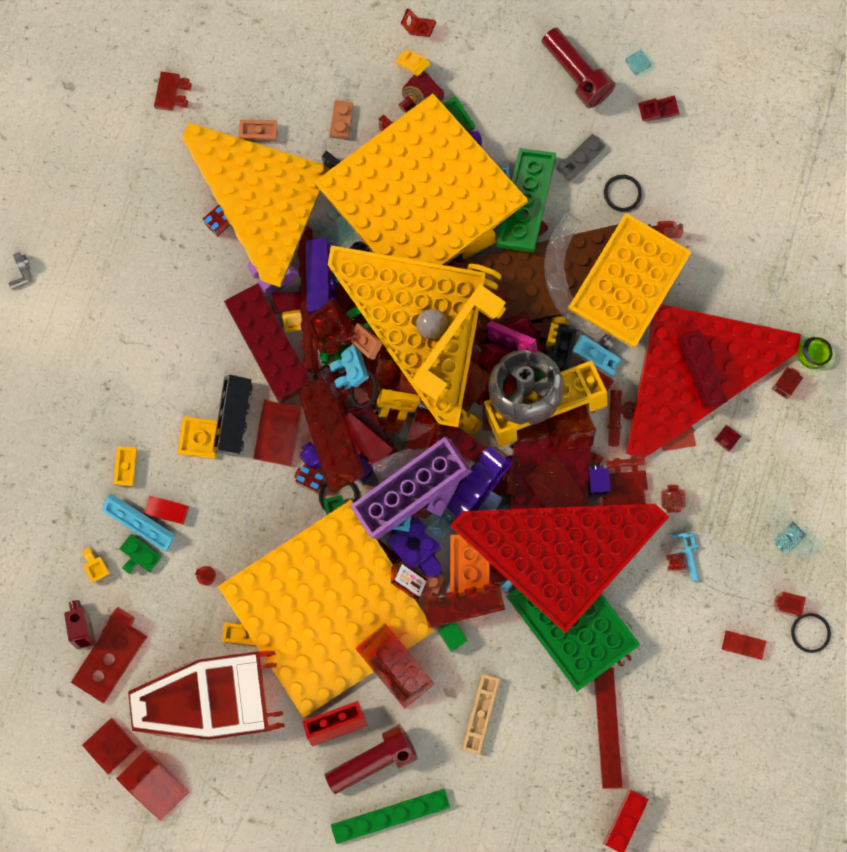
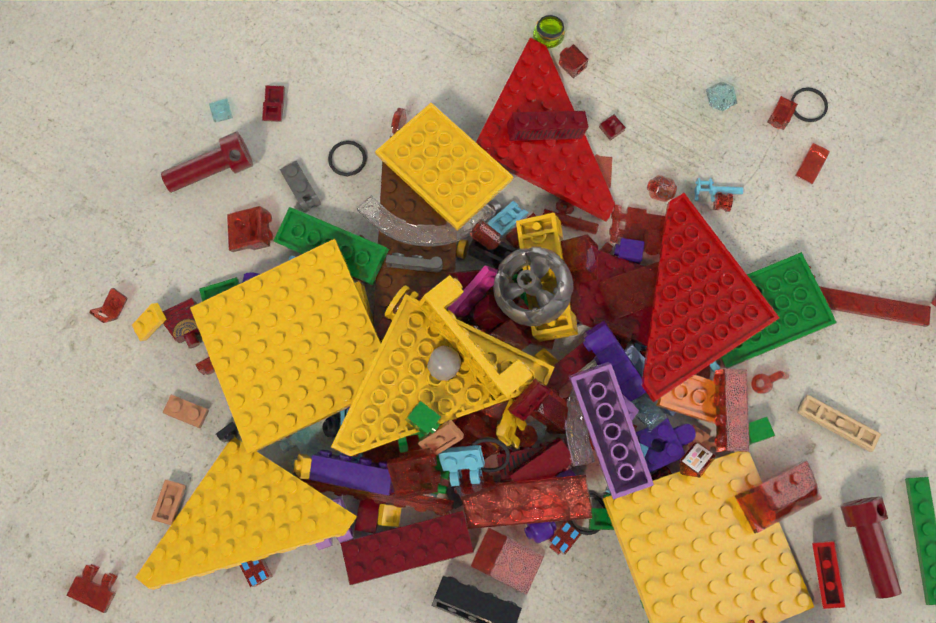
camera: 75 degrees left, 5 degrees down
dark red tile [532,318,551,342] -> none
yellow tile [545,323,559,351] -> none
none -> clear red plate [227,206,273,252]
none -> yellow plate [294,454,312,479]
none -> dark grey plate [386,253,443,273]
none -> green brick [405,401,441,436]
none -> clear red brick [470,220,501,250]
none -> dark red plate [508,378,551,421]
none -> clear red plate [751,370,789,394]

